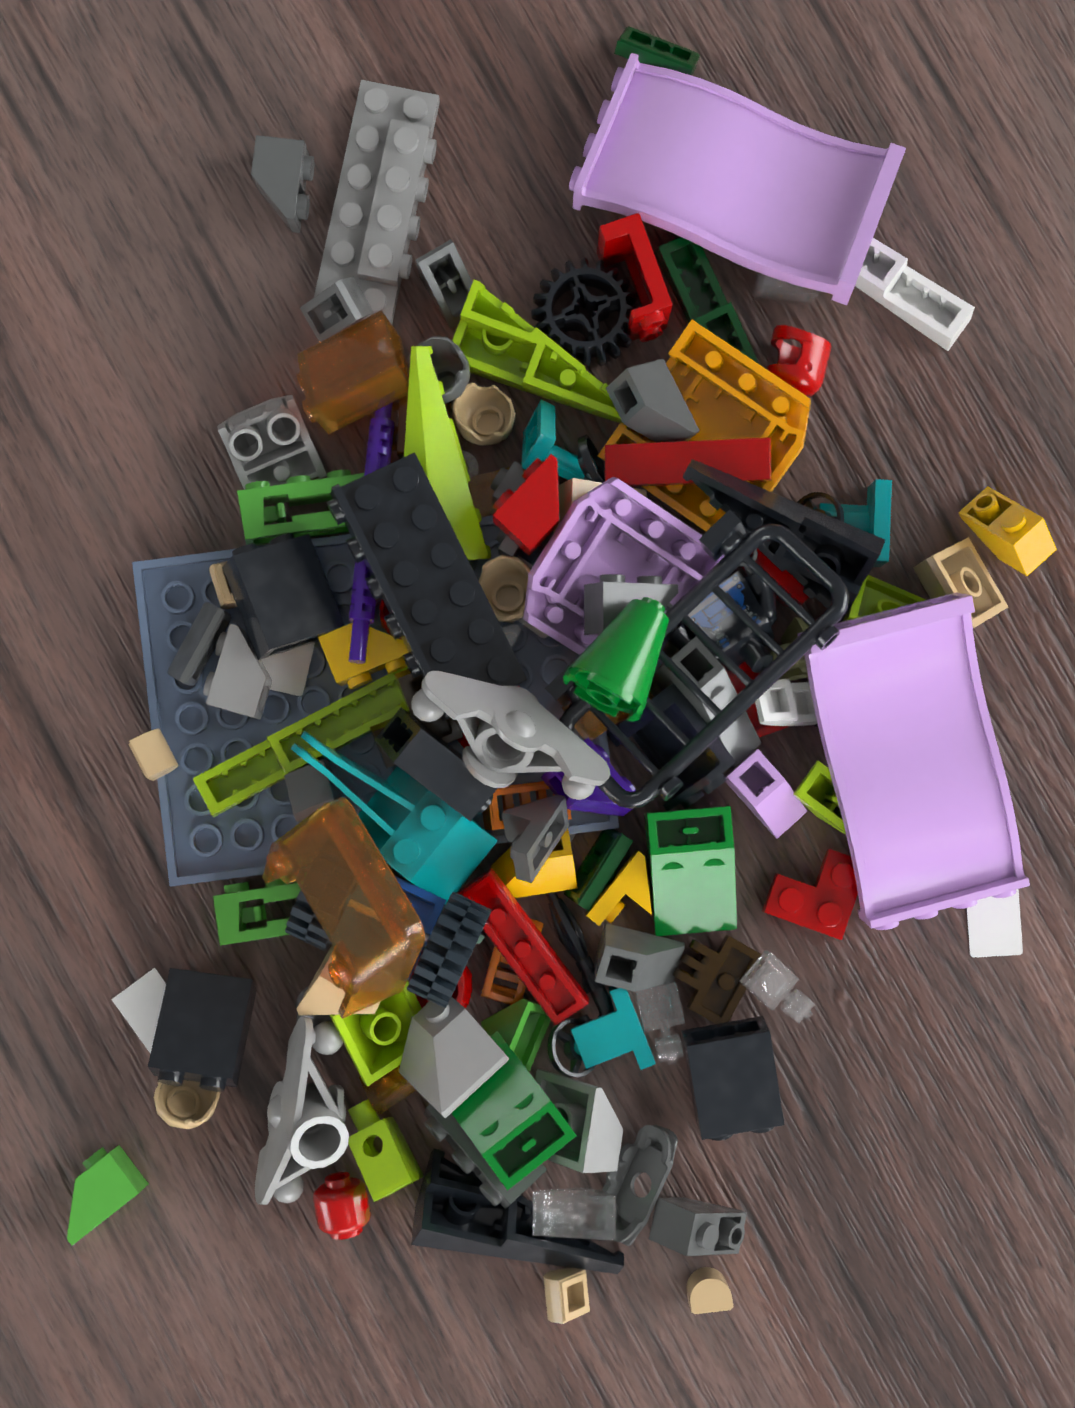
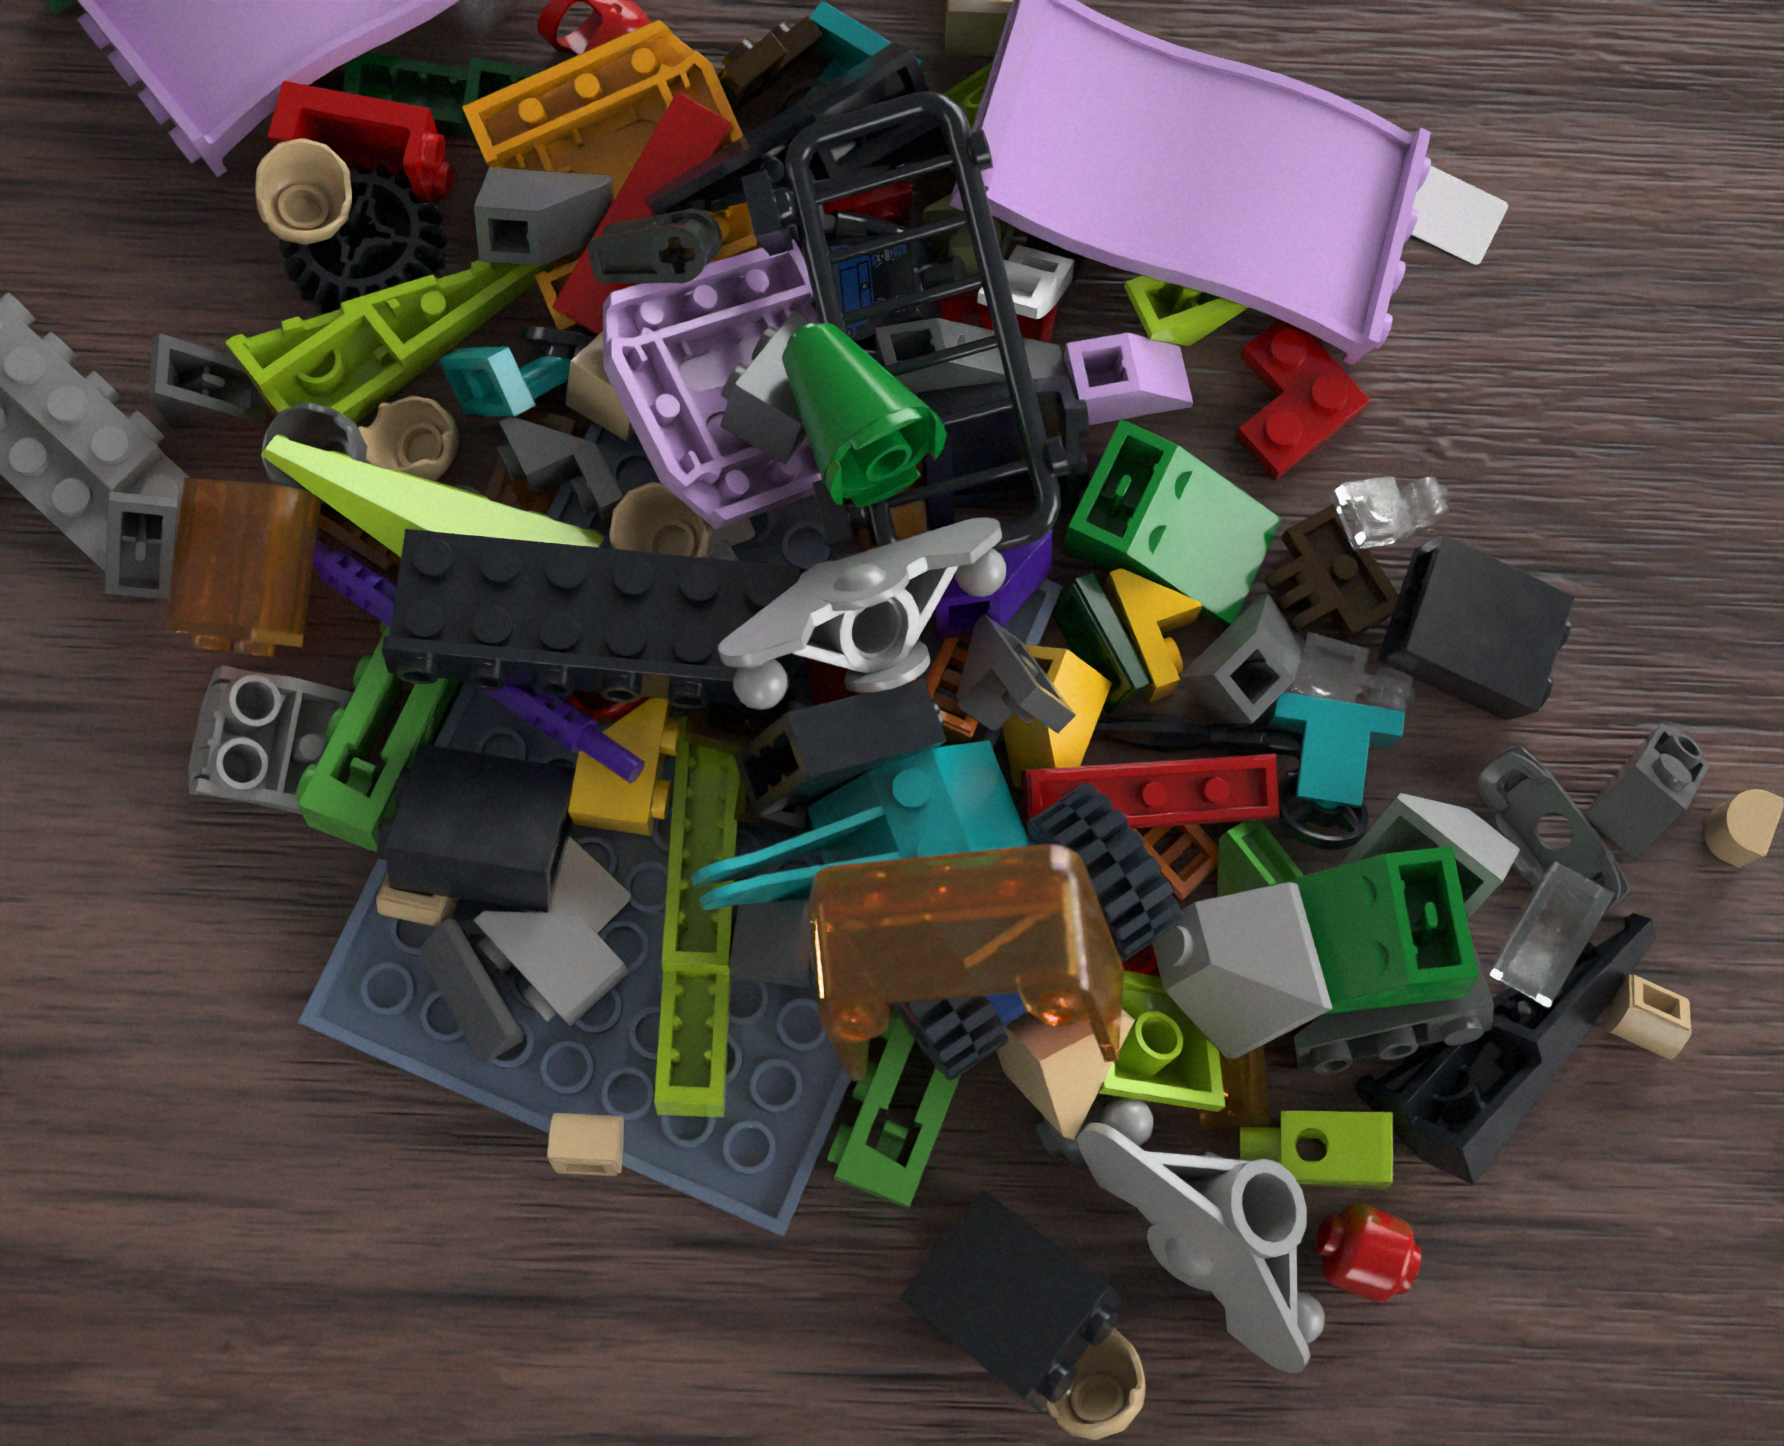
camera: 65 degrees left, 10 degrees down
white sticker [111,968,166,1054] -> none
red slope [493,454,560,556] -> none
none -> tan hair [255,138,352,245]
none -> pearl dark grey piece [588,208,722,284]
none -> dark brown plate [717,15,823,116]

